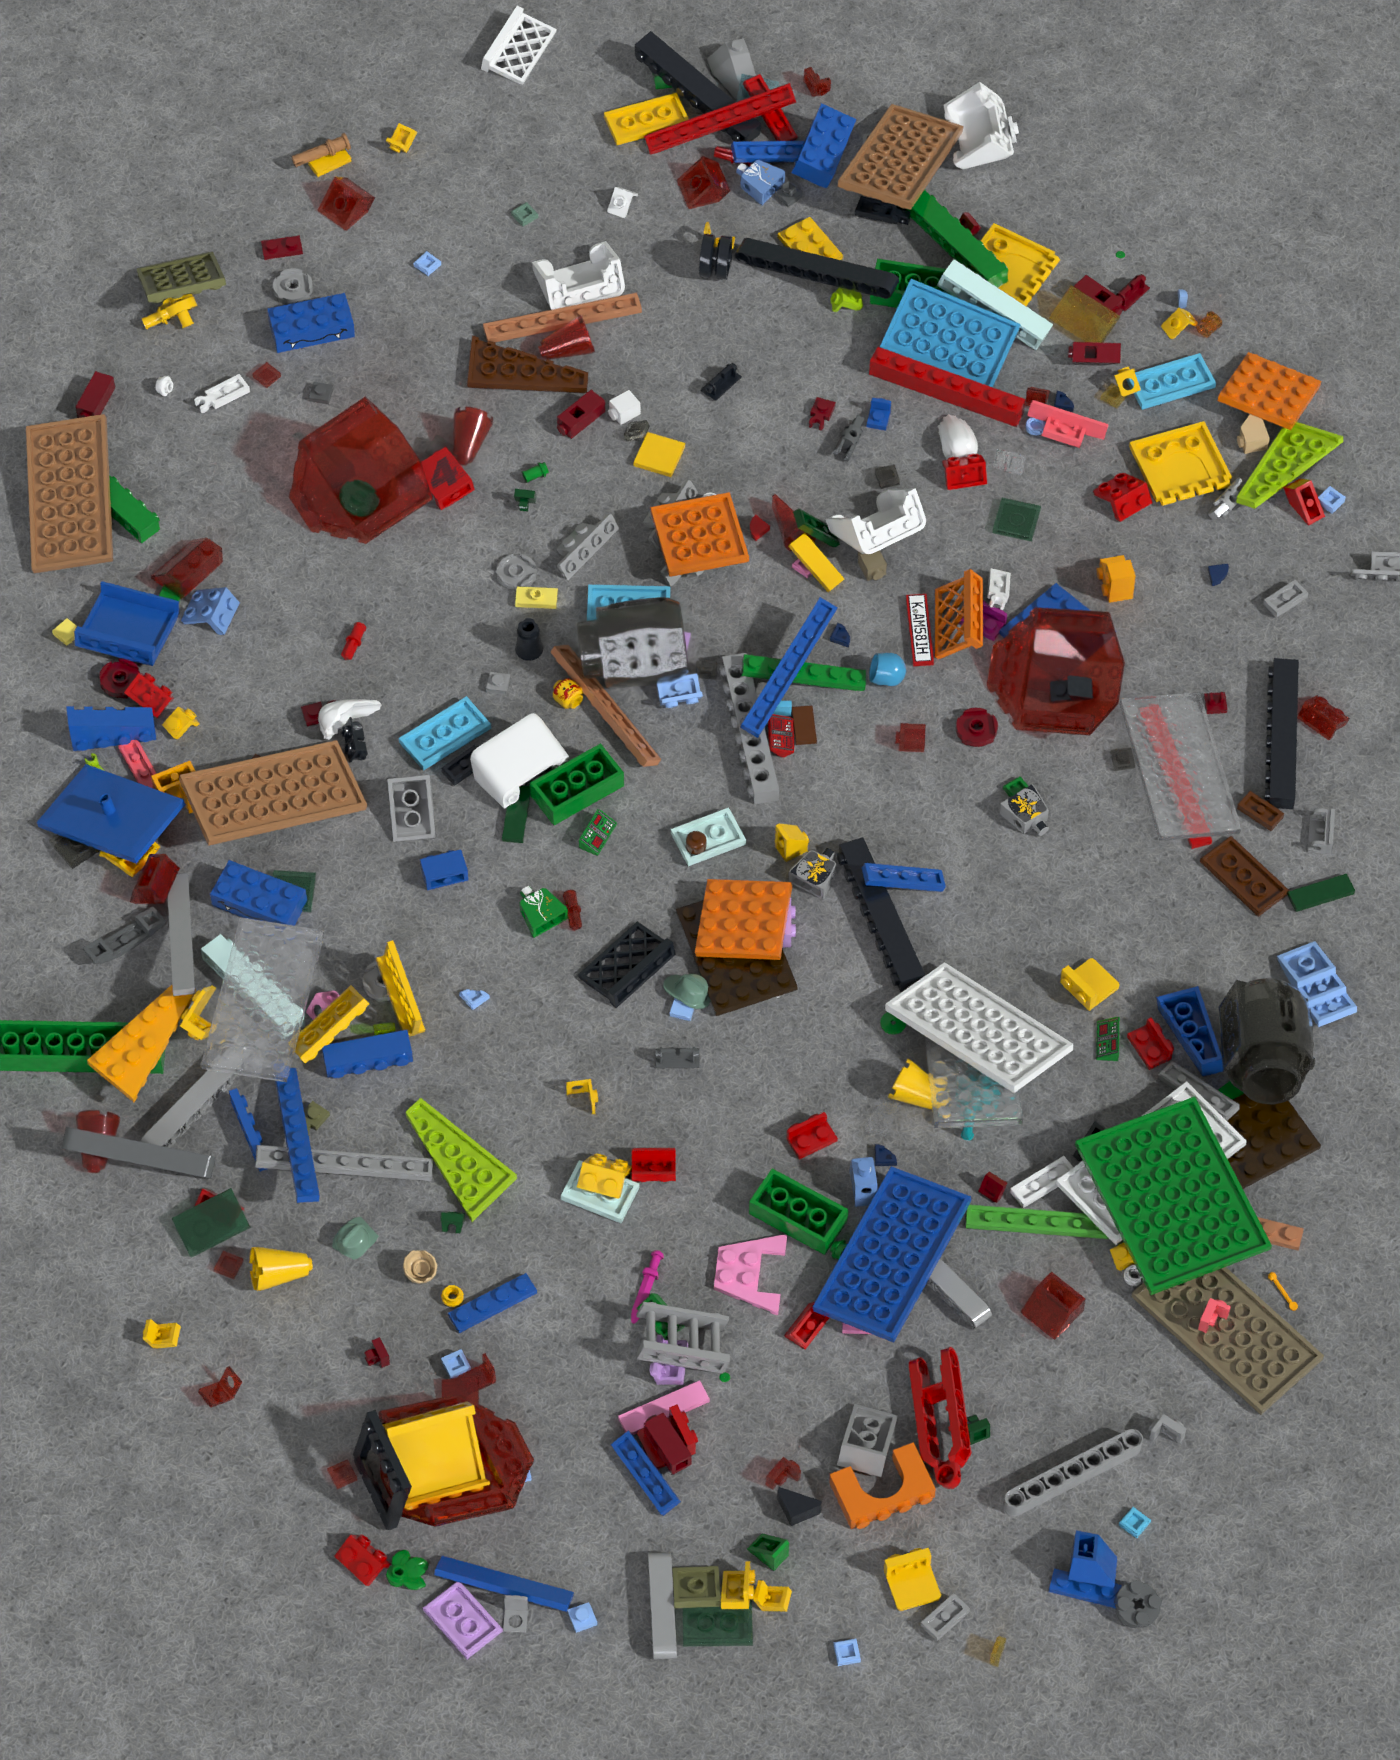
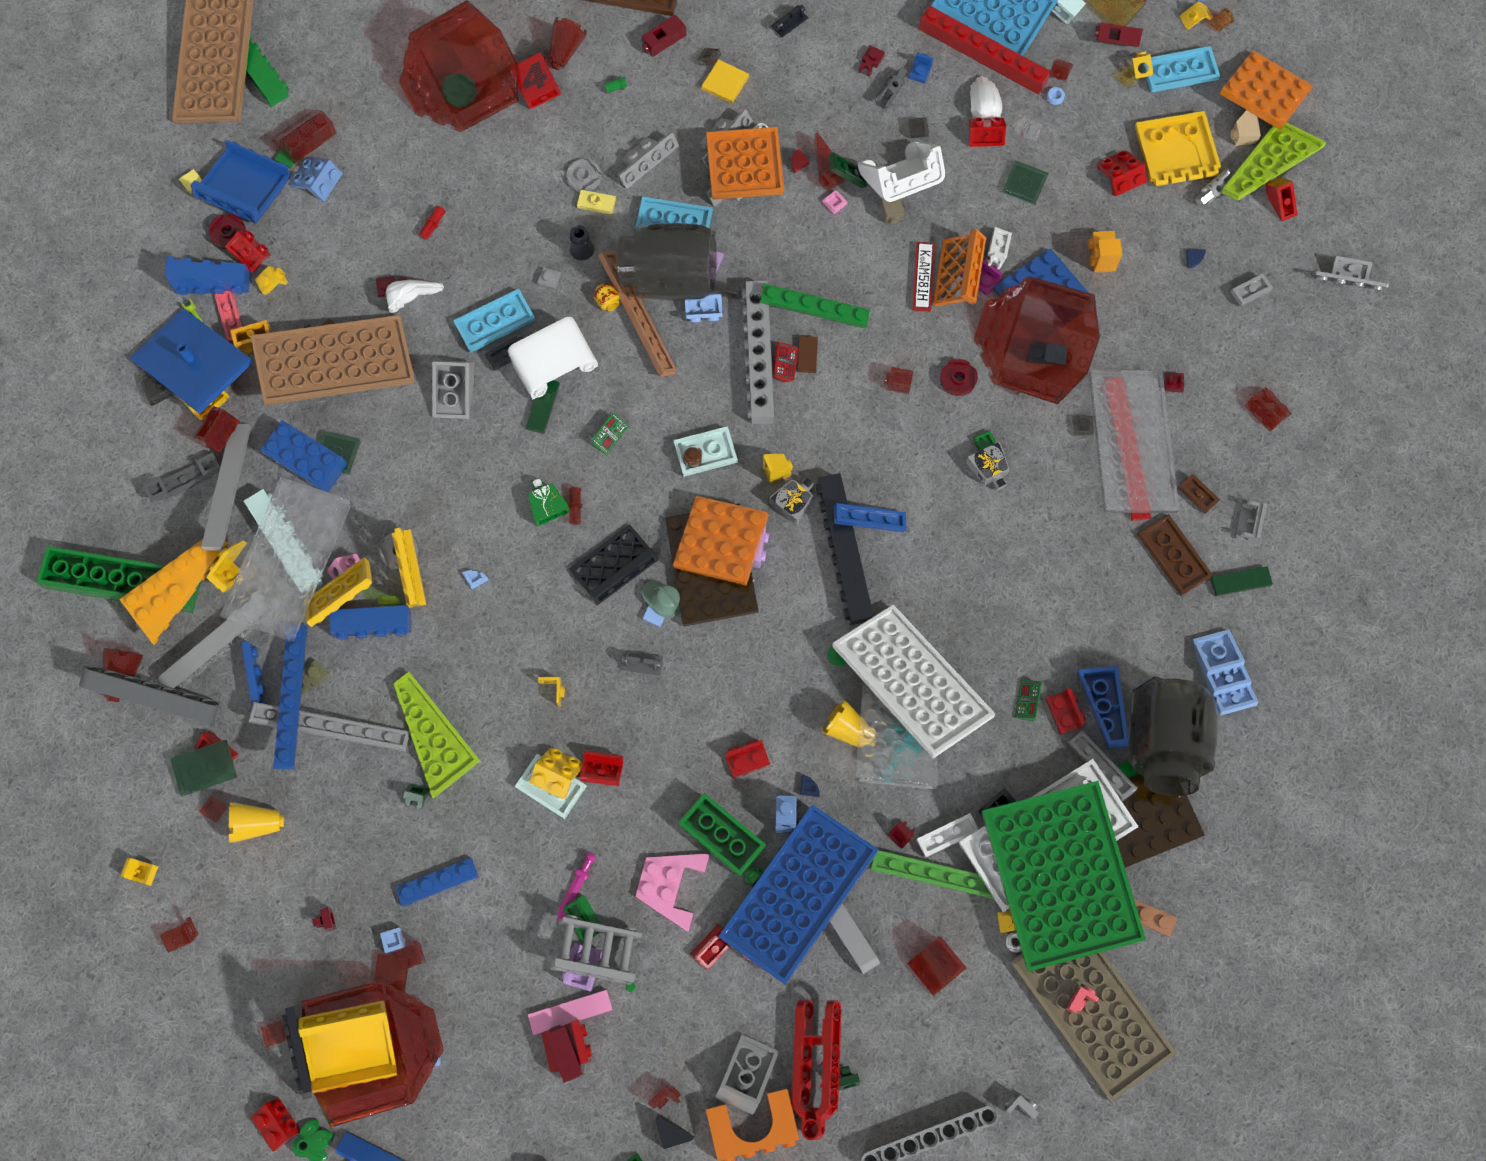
camera: 10 degrees right, 15 degrees up
sand green piece [332,1217,379,1260] -> none
black hinge [341,717,368,763] -> none
tan hair [403,1250,437,1284] -> none
blue brick [420,849,468,890] -> none
yellow plate [441,1285,464,1307] -> none
dark green tile [514,489,537,512] -> none
green brick [530,743,624,825] -> none
white brick [608,390,641,425] -> none
blue plate [611,1431,681,1516] -> none
blue plate [740,597,838,738] -> none
medium azure tile [773,701,792,717] -> none
yellow tile [788,533,844,593] -> none
dark blue tile [830,622,850,648] -> none
dark azure helmet [869,653,906,686] -> none
coral bracket [1028,400,1108,448] -> none
dark blue tile [1054,391,1074,412] -> none
yellow bracket [1060,958,1119,1011] -> none
black brick [1264,658,1299,810] -> none
light orange hinge [1268,1272,1298,1311] -> none
light blue plate [1318,486,1346,514] -> none

